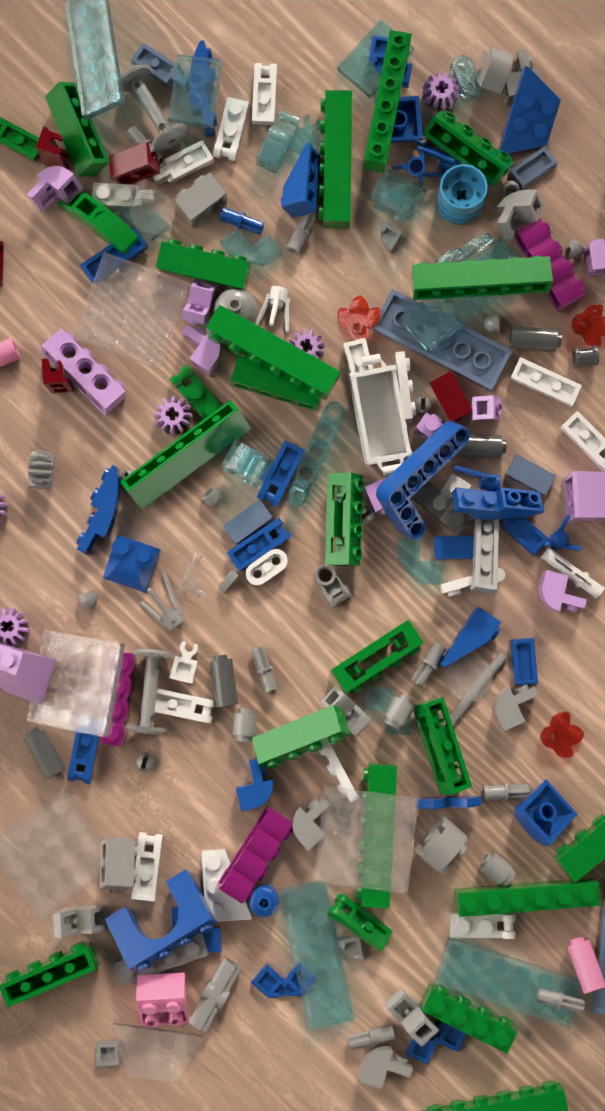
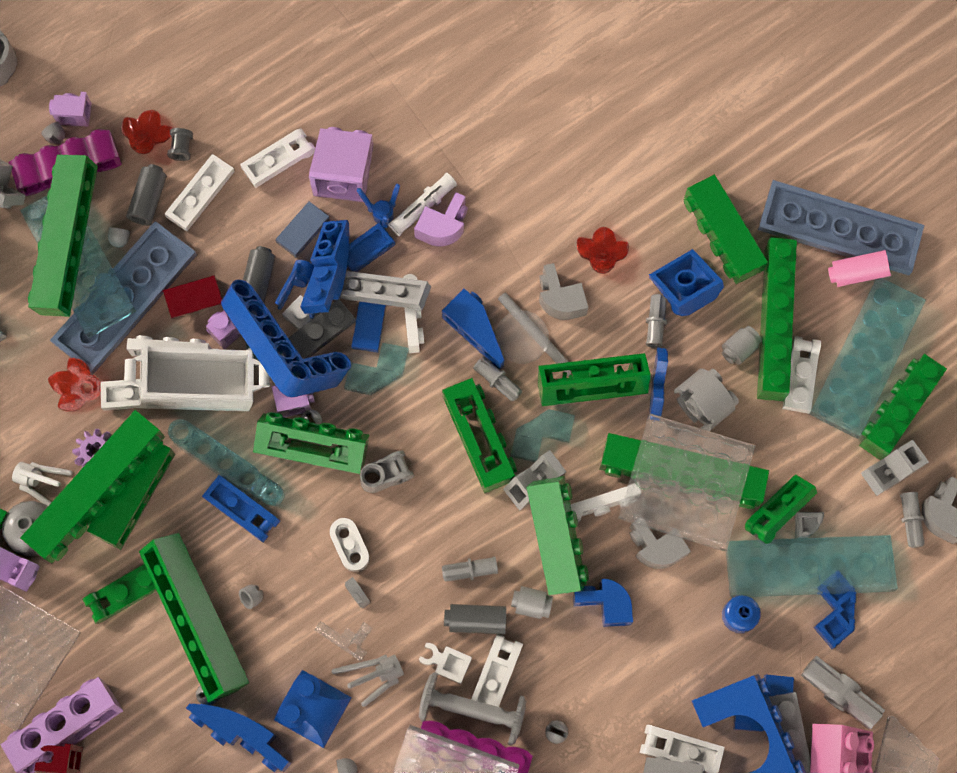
camera: 80 degrees left, 10 degrees down
lavender gear [154,396,193,436] -> none
lavender brick [182,324,221,376] -> none
white wing [202,849,253,922] -> none
magenta brick [216,806,293,904] -> none
clear light blue brick [222,439,275,488] -> none
sand blue tile [223,499,273,545] -> none
blue plate [226,518,292,572] -> none
light grey brick [384,694,415,730] -> none
blue tile [406,1021,466,1065] -> none
light grey hinge [414,396,432,415] -> none
clear light blue tile [435,233,494,263] -> none
lavender brick [472,395,503,421] -> none
blue tile [510,638,538,685] -> none
light grey axle [536,987,585,1013] -> none

